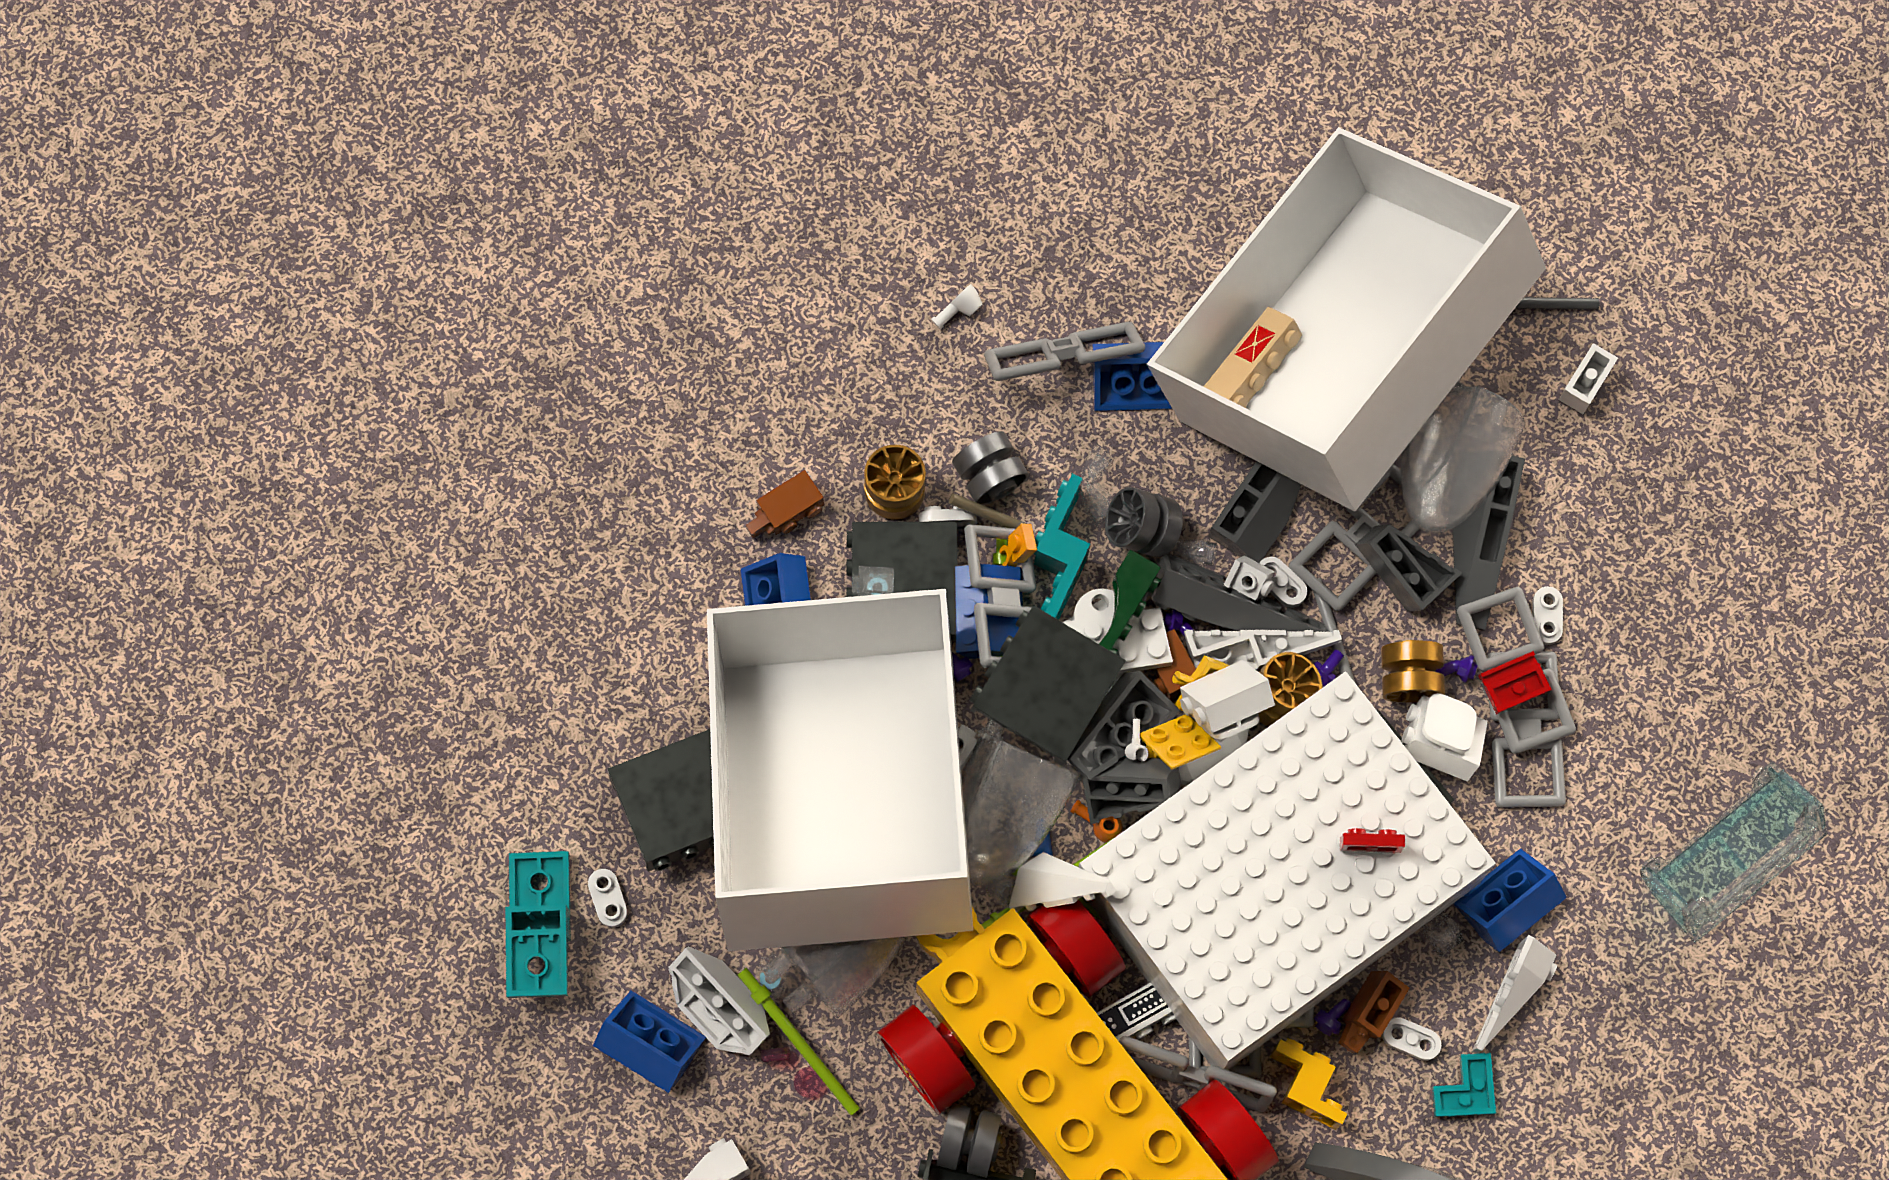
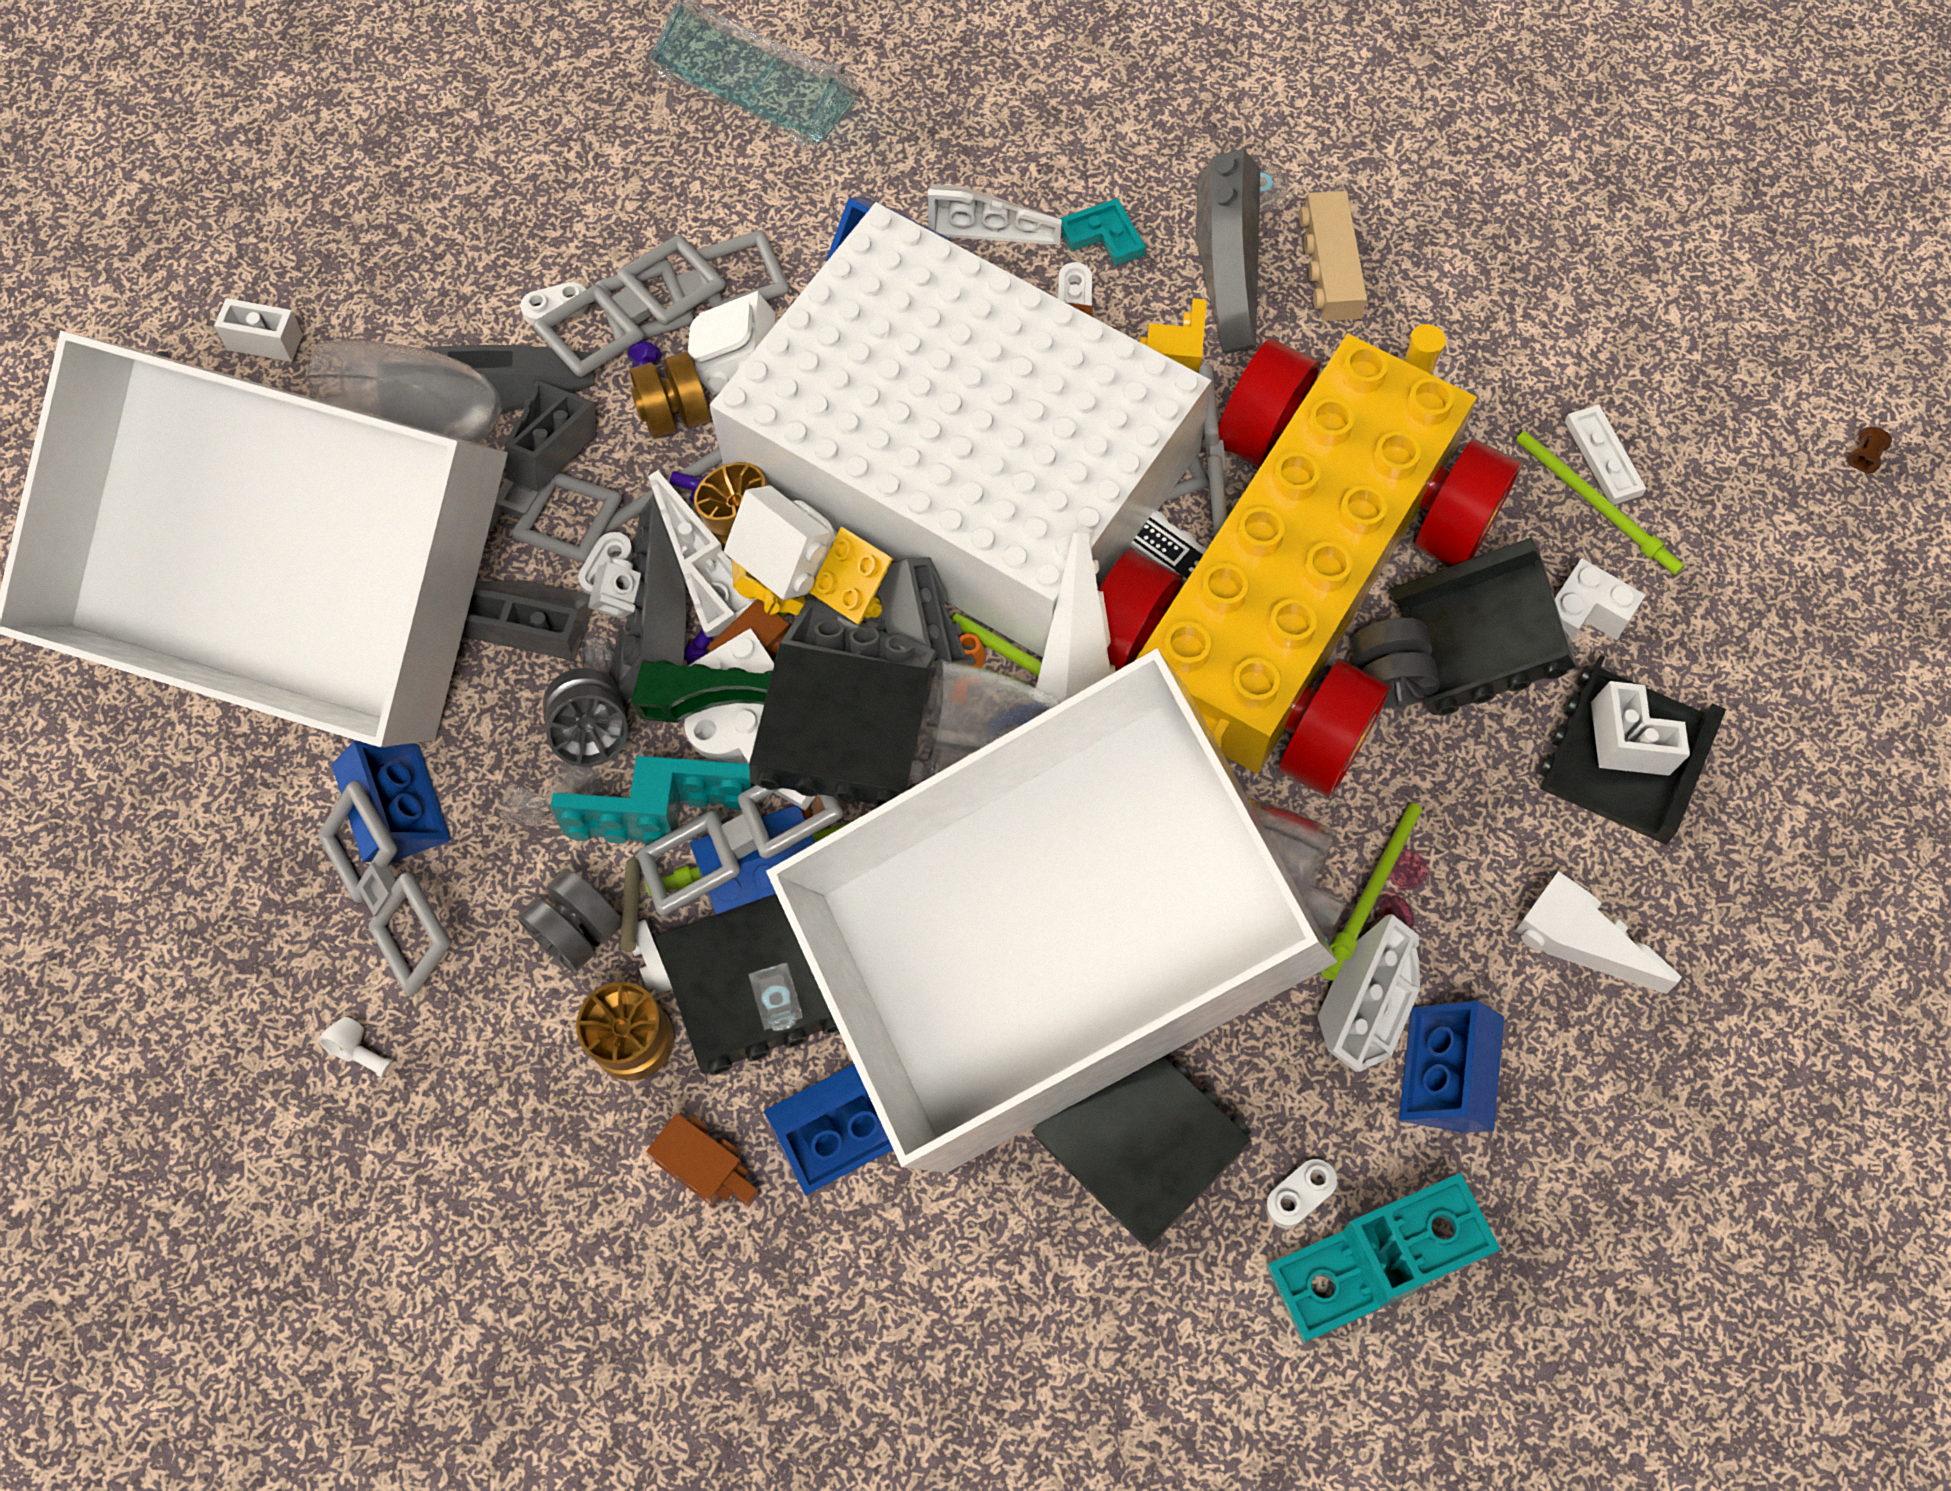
camera: 110 degrees left, 10 degrees down
light orange plate [999,523,1037,567] -> none
white hand [1125,719,1148,761] -> none
tan brick [1203,306,1302,408] -> none
red plate [1340,828,1405,853] -> none
red plate [1478,651,1552,715] -> none

